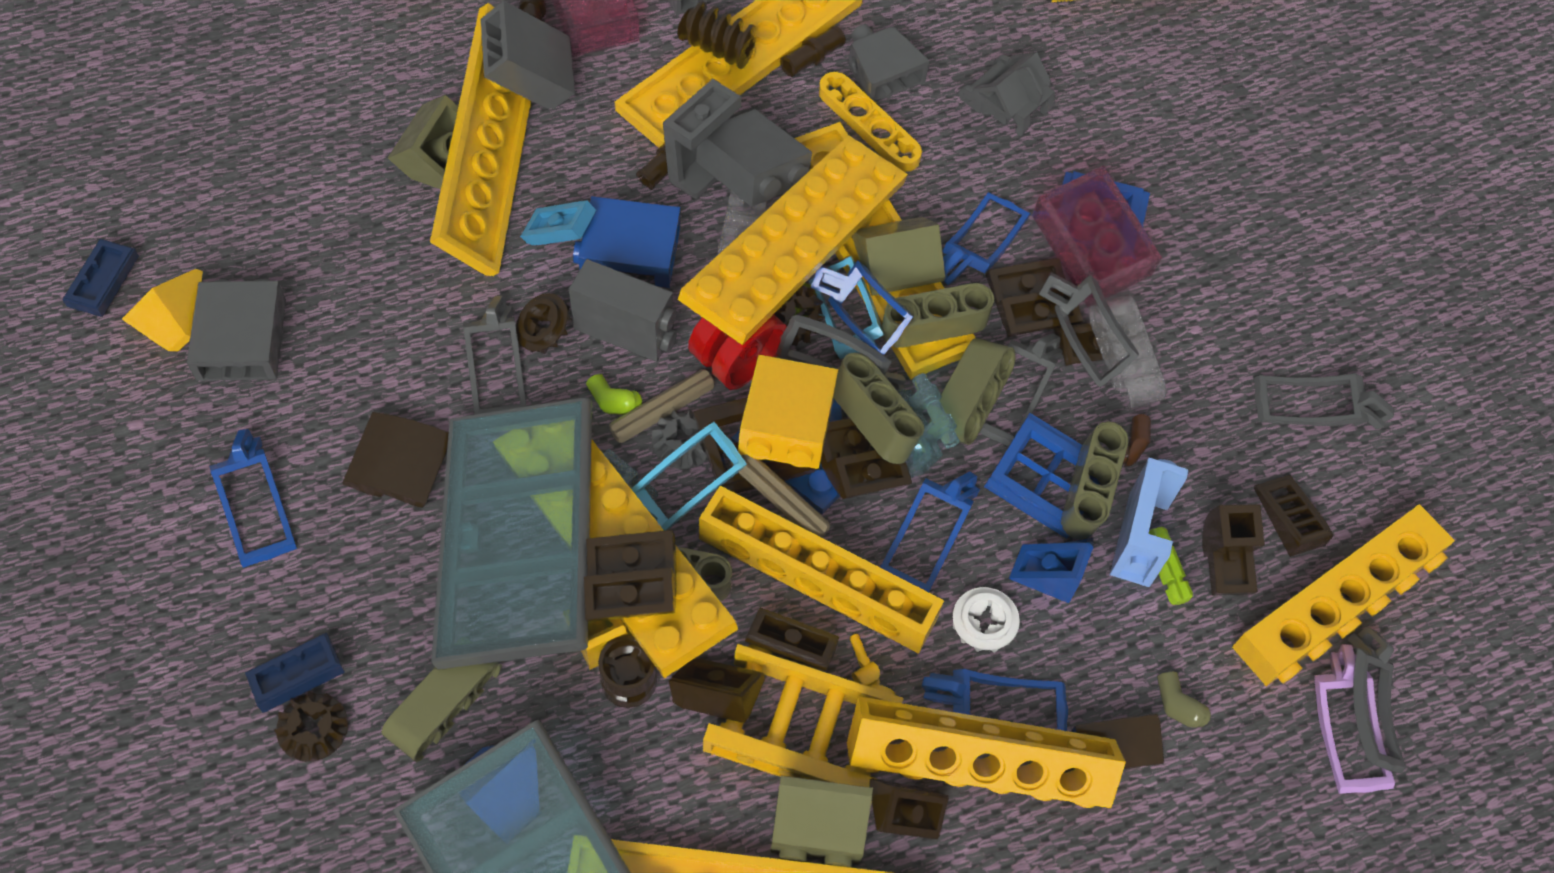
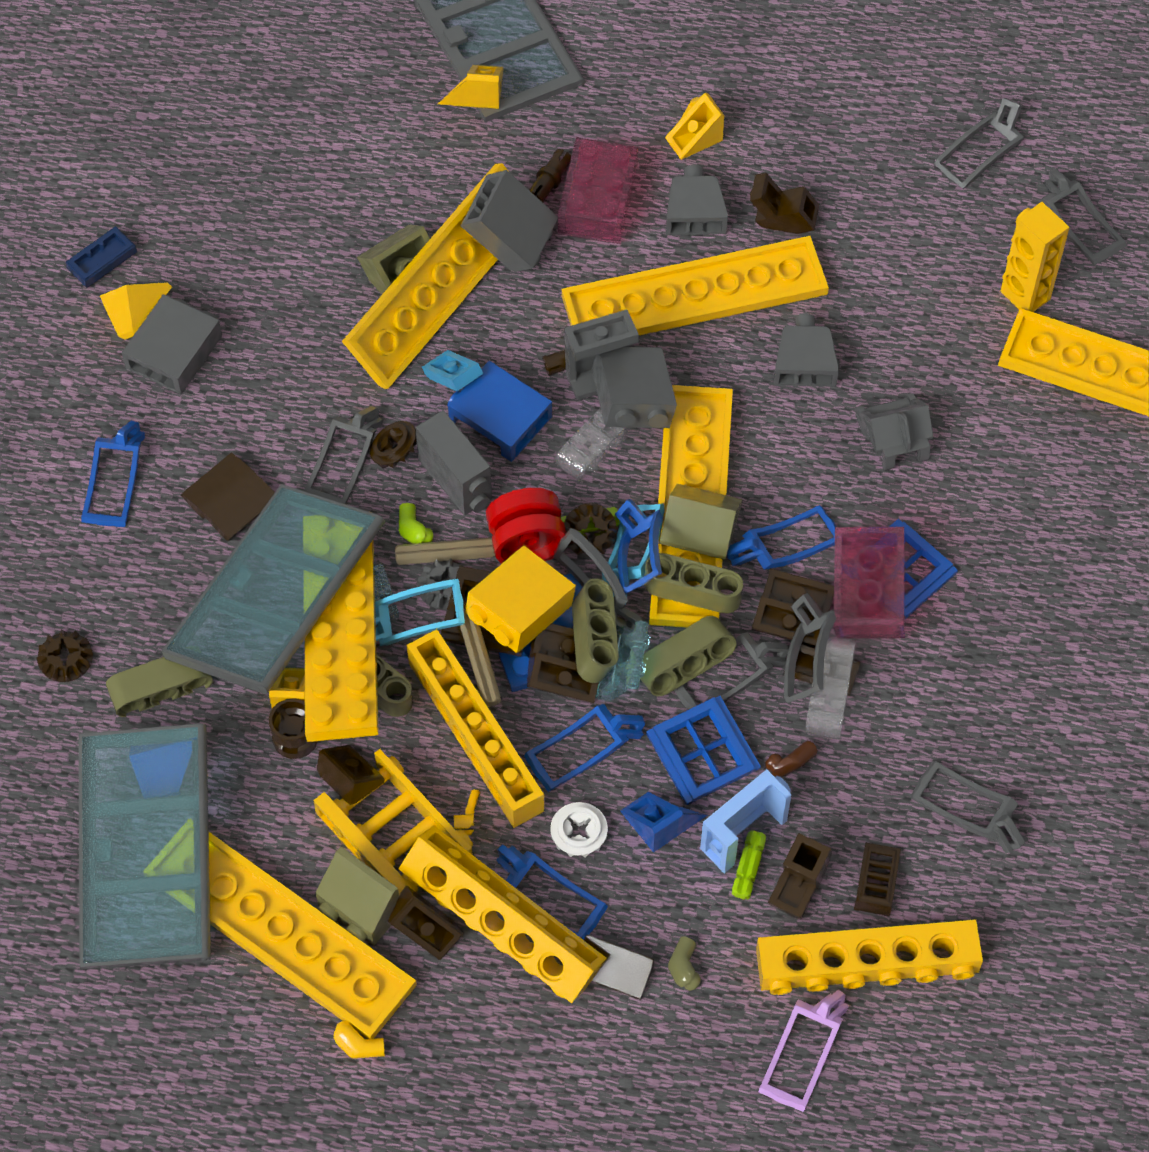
camera: 35 degrees right, 0 degrees up
dark blue plate [245,632,345,713] -> none
dark brown slope [584,530,676,622] -> none
dark brown piece [677,0,756,69] -> none
yellow plate [678,135,908,345] -> none
dark brown slope [745,607,840,671] -> none
dark brown pin [780,26,846,77] -> none
yellow beam [819,72,922,172] -> none
olive beam [1061,421,1128,540] -> none
dark grey sword [1348,627,1406,773] -> none

